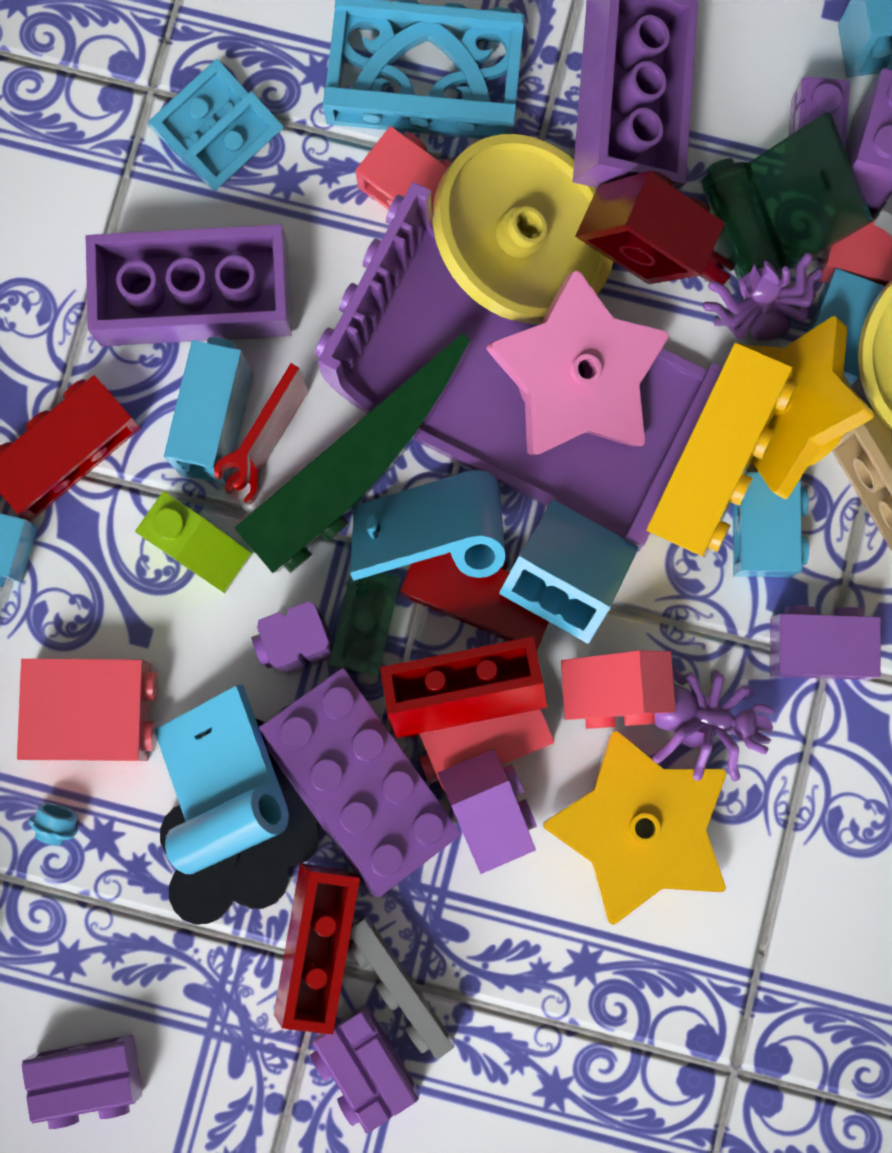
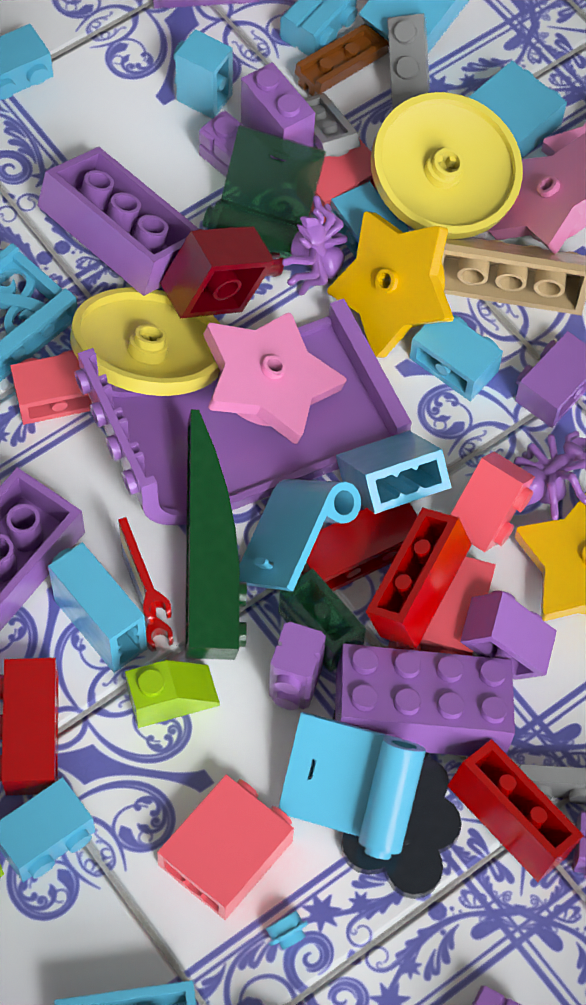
camera: 55 degrees left, 20 degrees down
yellow slope [646,343,798,558] -> none

